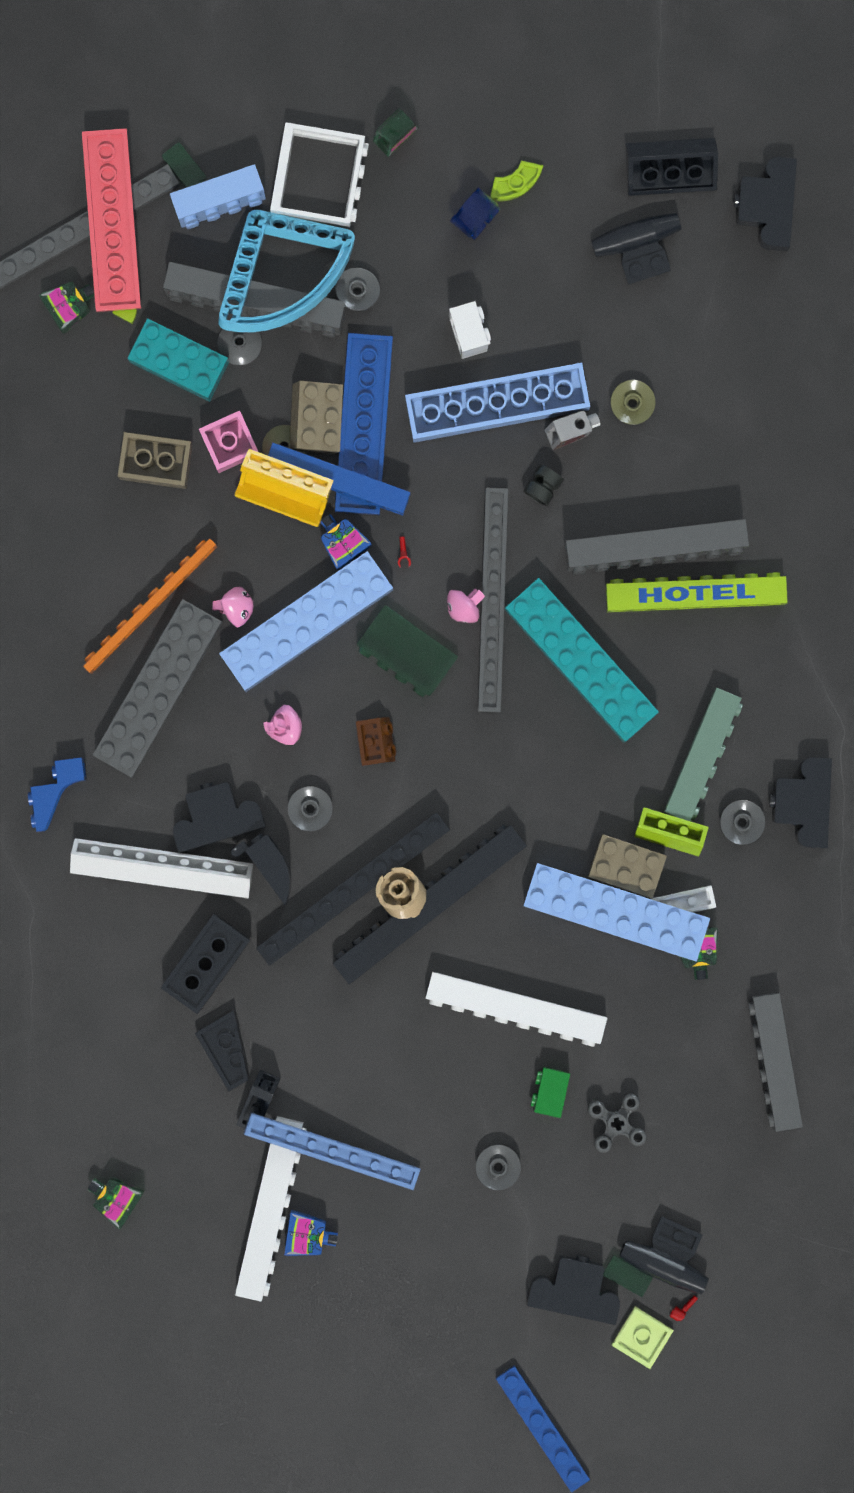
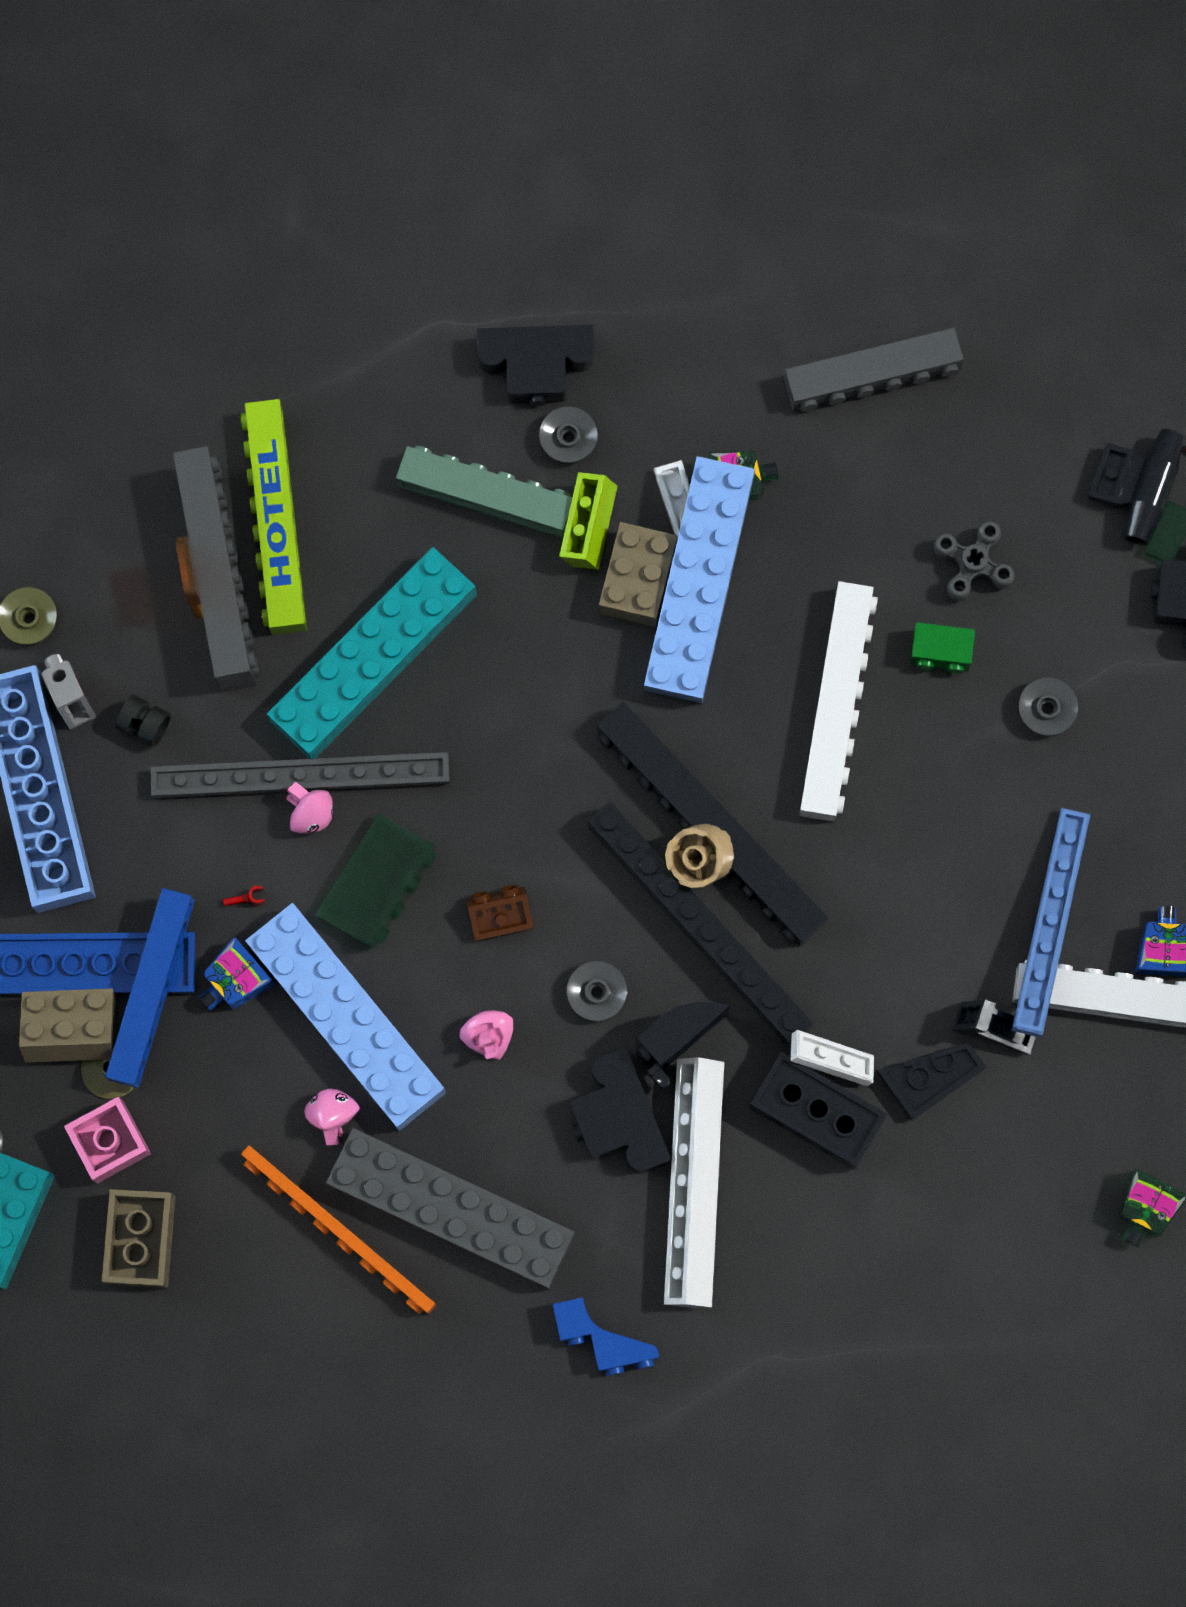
camera: 85 degrees left, 10 degrees down
yellow panel [235,449,334,527] -> none
none -> clear orange tile [175,536,203,618]
none -> white tile [791,1030,874,1086]

